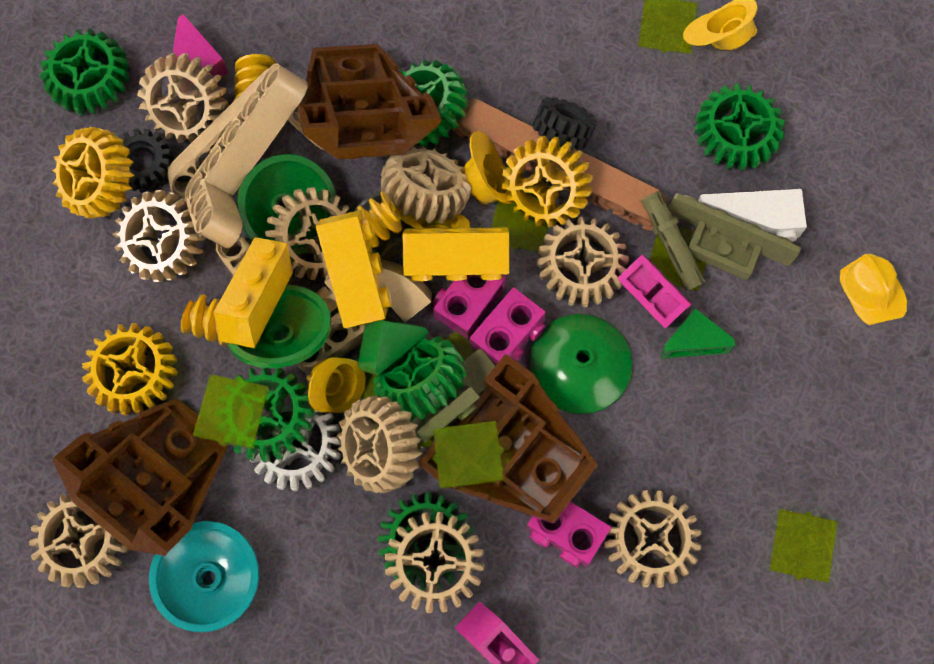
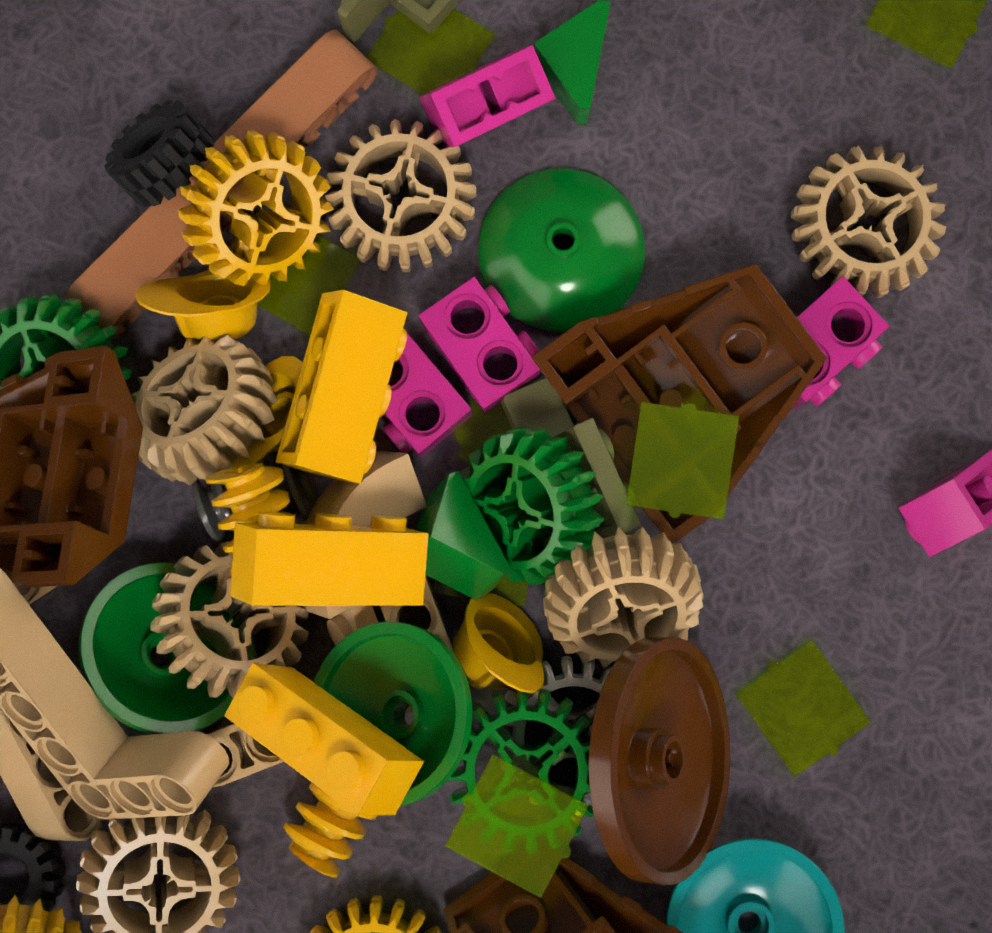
camera: 75 degrees left, 10 degrees up
green gear [378,492,474,591] -> none
tan gear [385,512,484,614] -> none
olive pin [640,190,706,291] -> none
none -> reddish brown dish [589,637,730,885]
none -> clear neon green piece [735,640,871,777]

